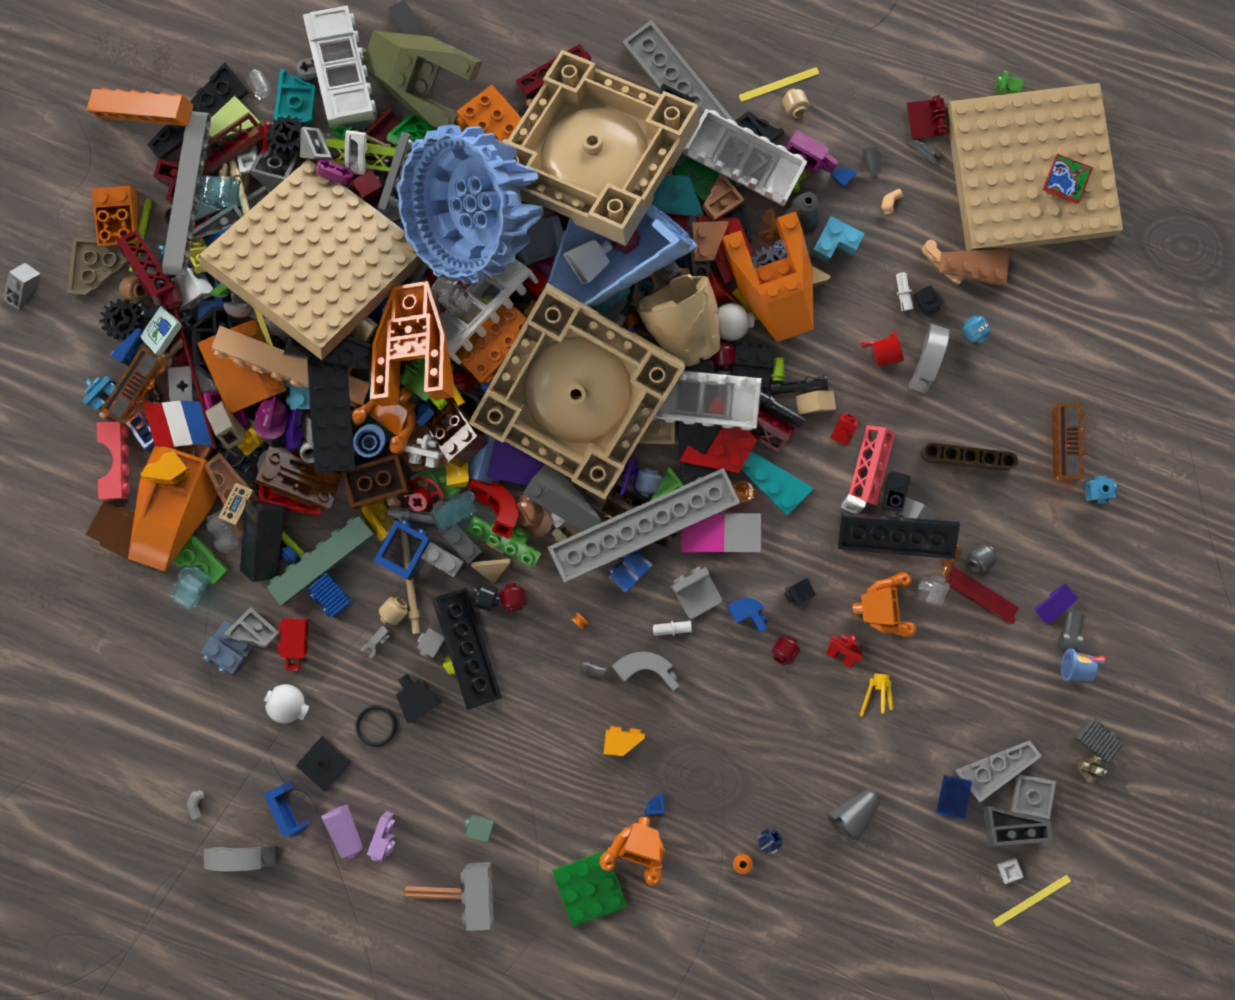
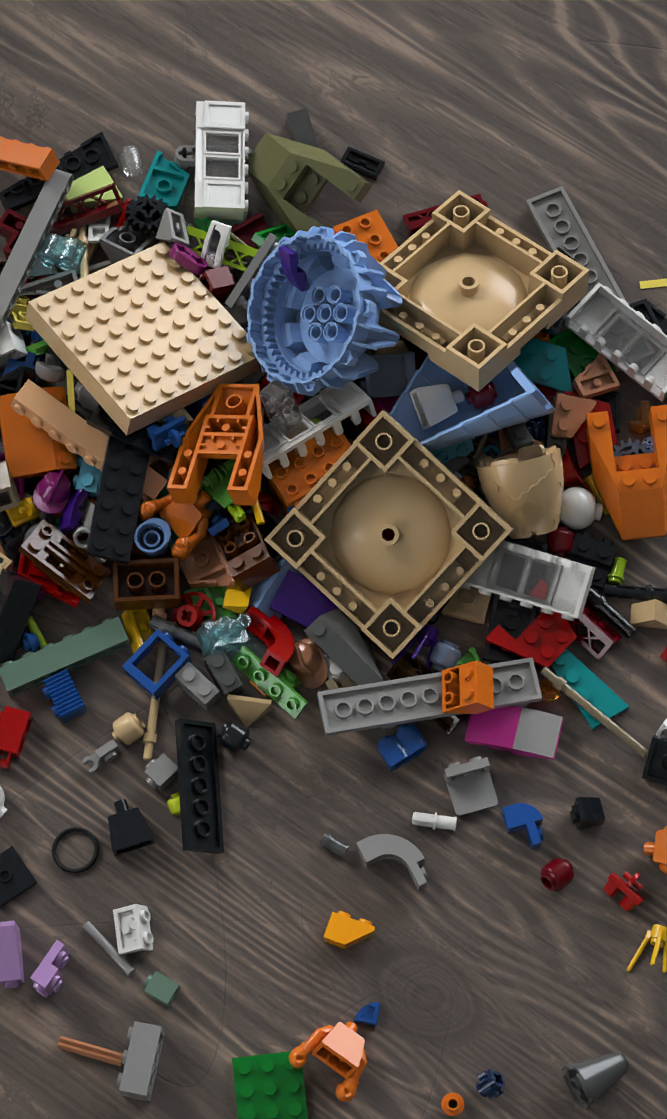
camera: 15 degrees right, 15 degrees down
white hips [405,434,445,468] -> none
dark red head [500,583,527,612] -> none
orange bush [571,612,590,631] -> none
none -> light grey bar [83,921,135,976]
none -> white bracket [113,904,154,955]
none -> blue hips [147,415,186,451]
none -> dark purple slope [279,246,307,292]
none -> black tile [341,146,385,181]
none -> orange slope [442,660,494,714]
none -> dark tan bar [540,666,649,757]

